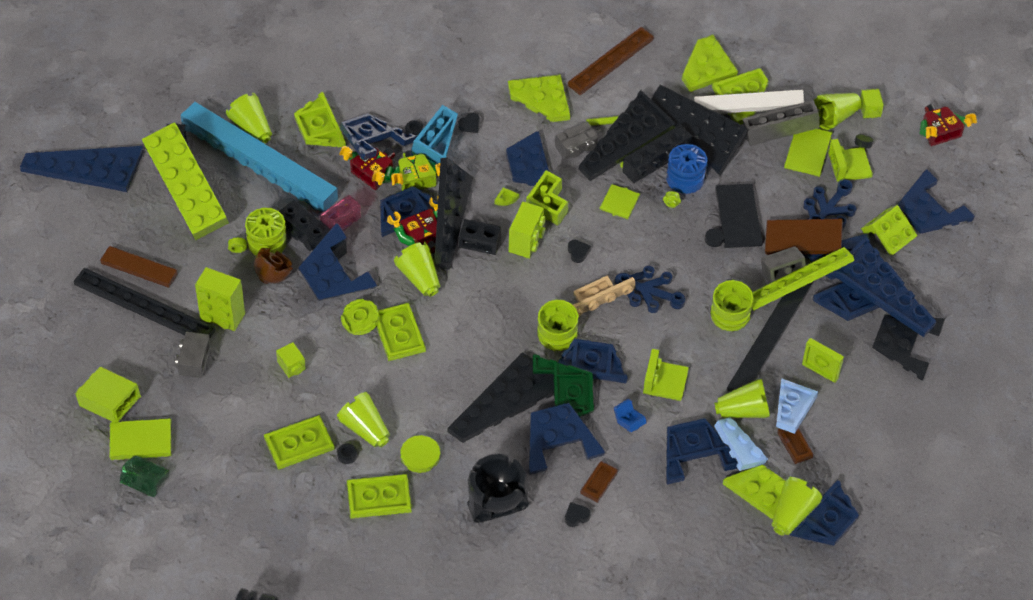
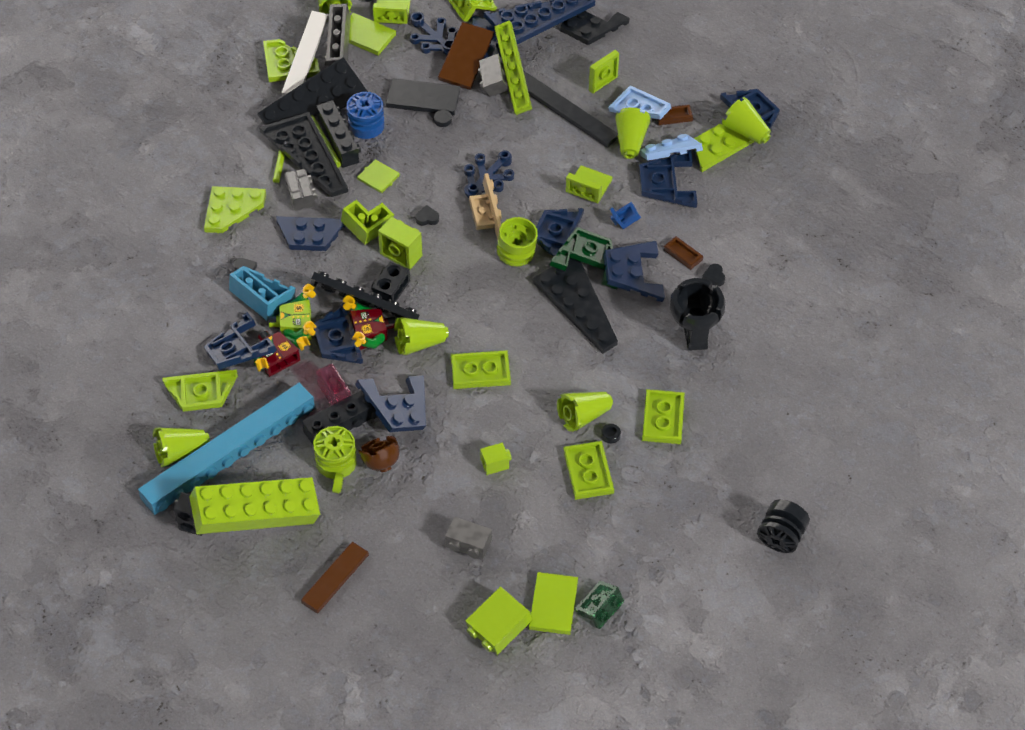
camera: 75 degrees left, 0 degrees up
dark blue wing [20,146,144,192] -> none
black tile [74,268,215,338] -> none
lime brick [195,267,245,331] -> none
lime tile [341,299,380,335] -> none
lime tile [400,435,440,473] -> none
black tile [405,120,423,138] -> none
lime tile [494,187,519,206] -> none
reddish brown tile [567,27,654,96] -> none
lime plate [663,191,681,208] -> none
lime plate [682,35,738,92] -> none
lime wheel [710,280,754,331] -> none
dark blue wing [813,283,880,321] -> none

